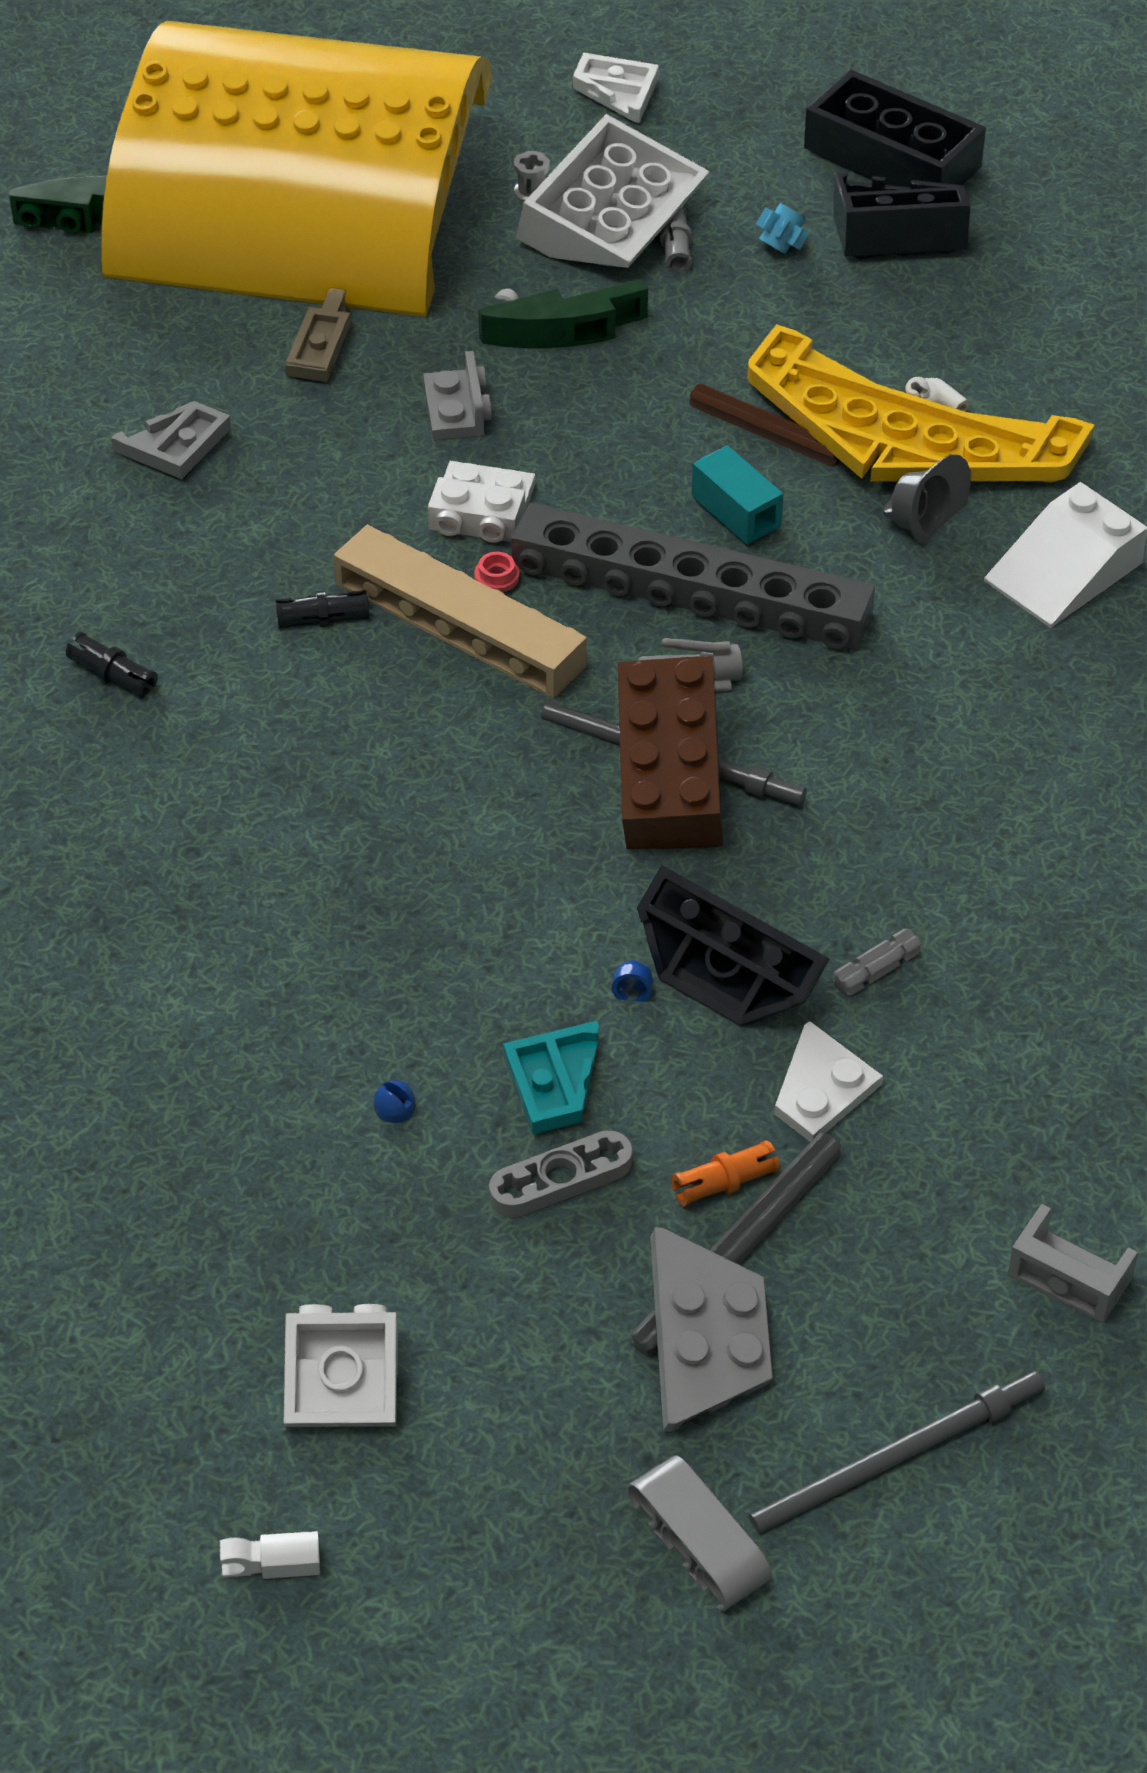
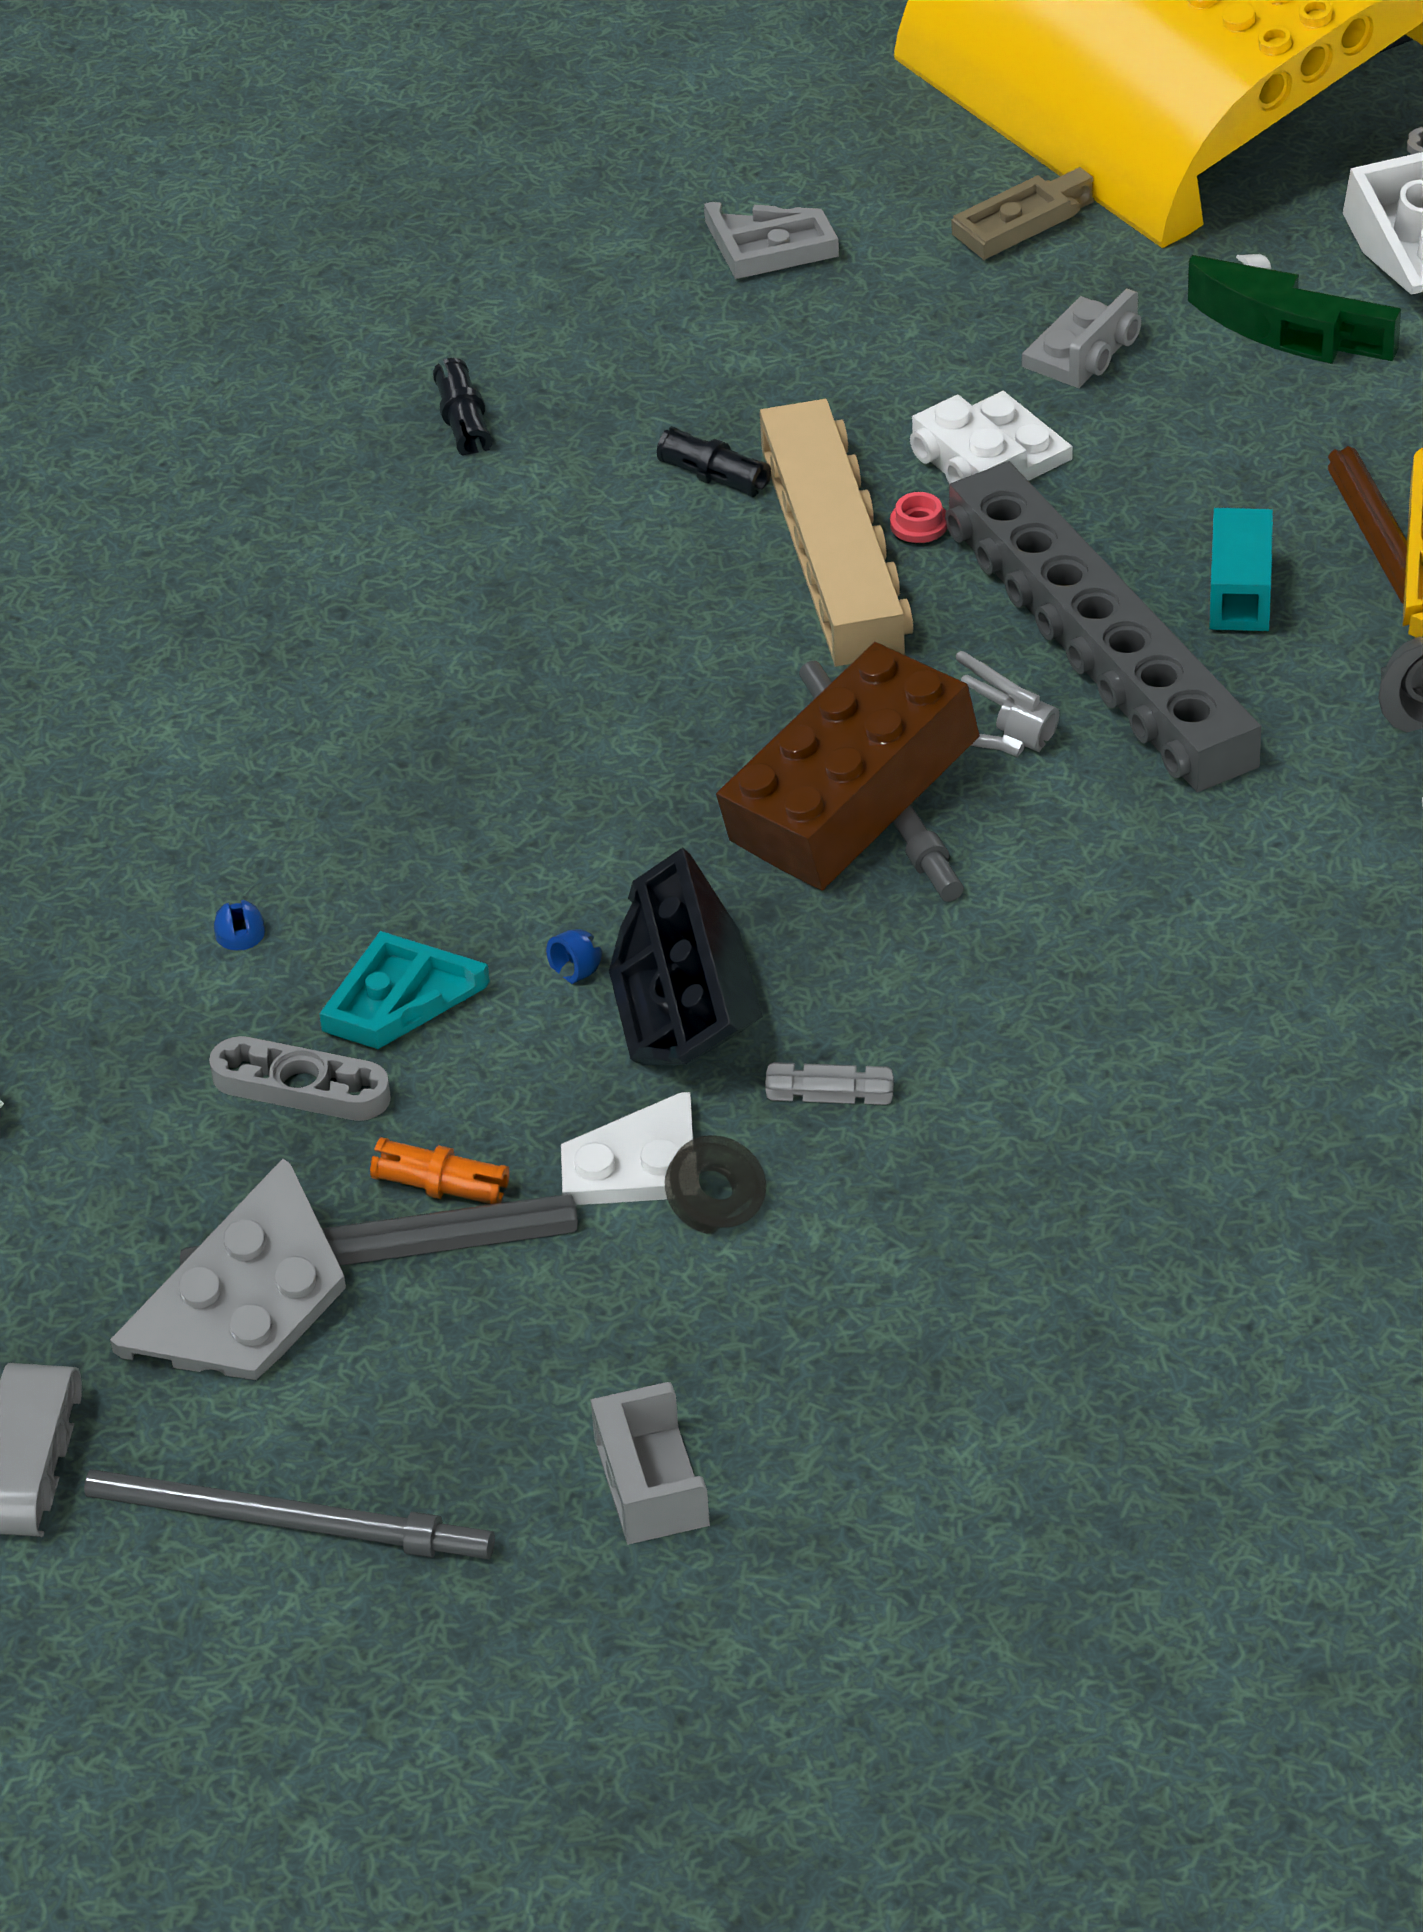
camera: 45 degrees right, 5 degrees down
none -> clear smoke piece [664,1135,766,1234]

